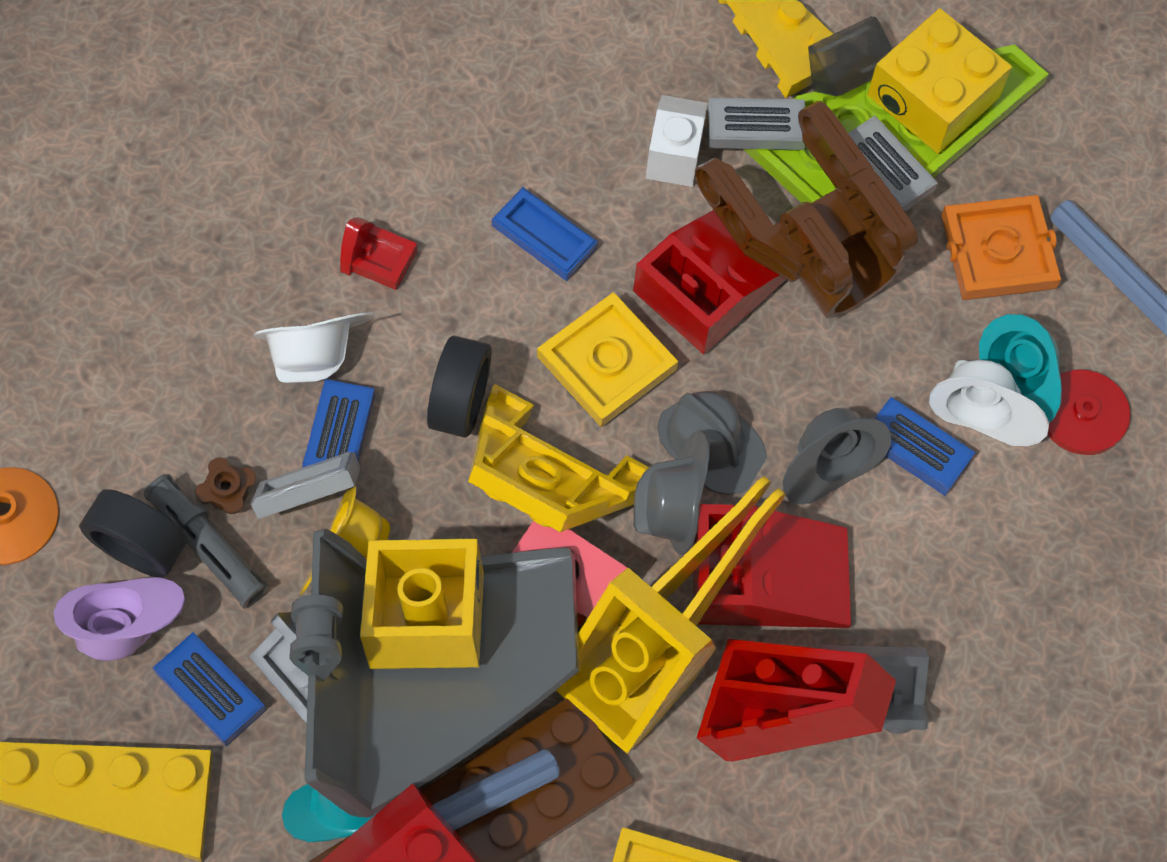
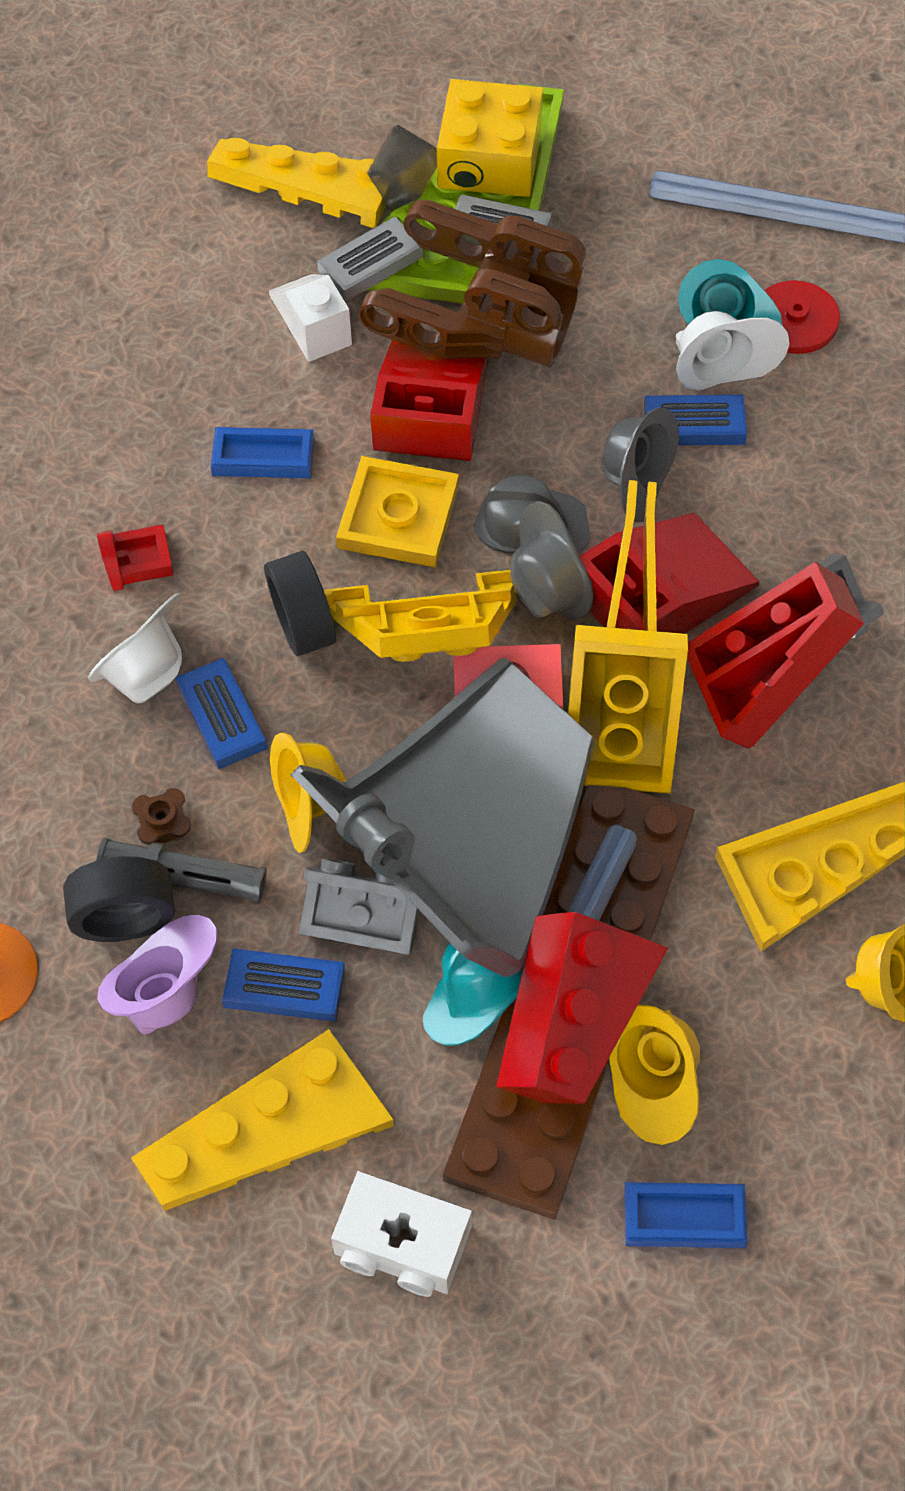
camera: 30 degrees left, 5 degrees down
light grey tile [251,451,361,519] -> none
yellow brick [360,539,484,669] -> none
orange plate [941,195,1061,300] -> none

